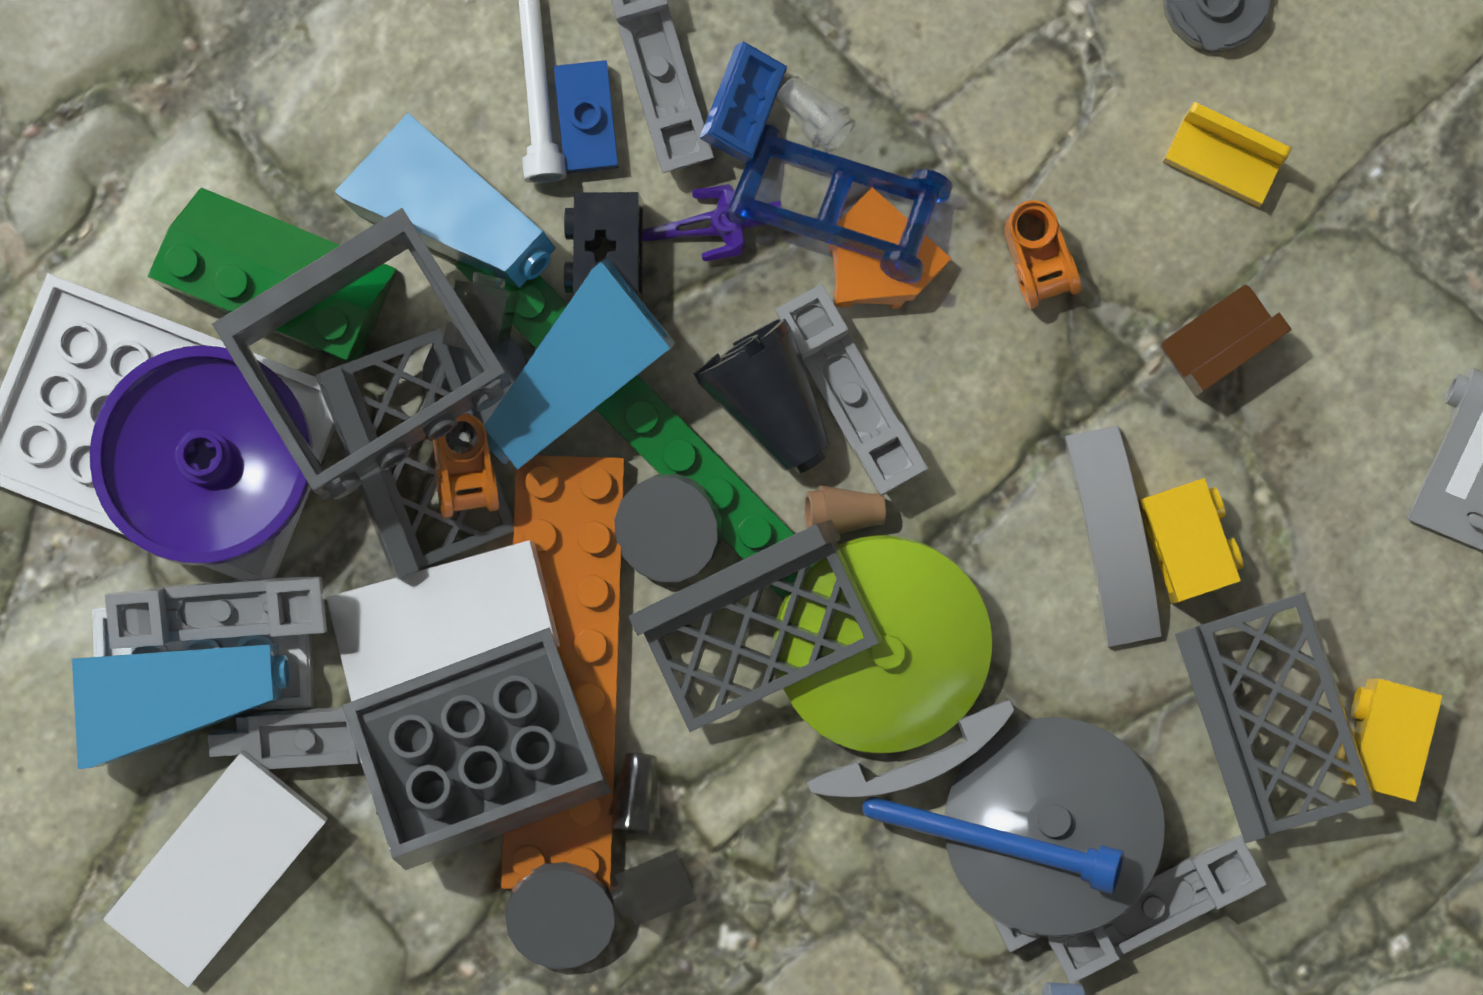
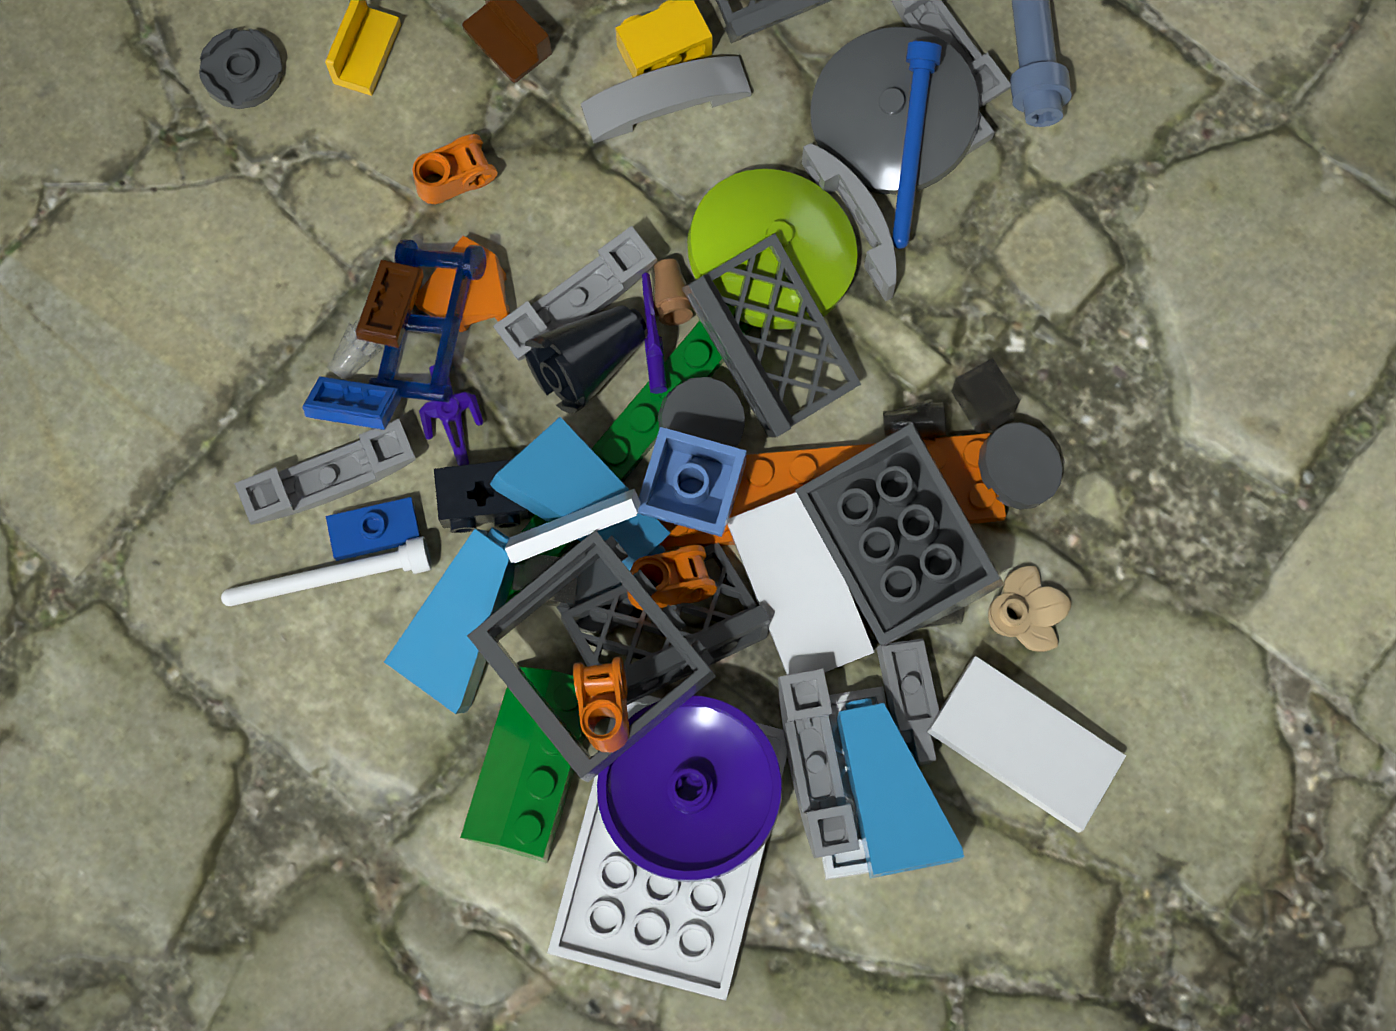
camera: 100 degrees left, 10 degrees down
none -> reddish brown plate [355,259,424,348]
none -> white tile [505,489,640,563]
none -> orange piece [573,657,630,753]
none -> medium blue slope [637,427,746,537]
none -> dark purple piece [642,272,667,394]
none -> tan plate [988,566,1072,652]

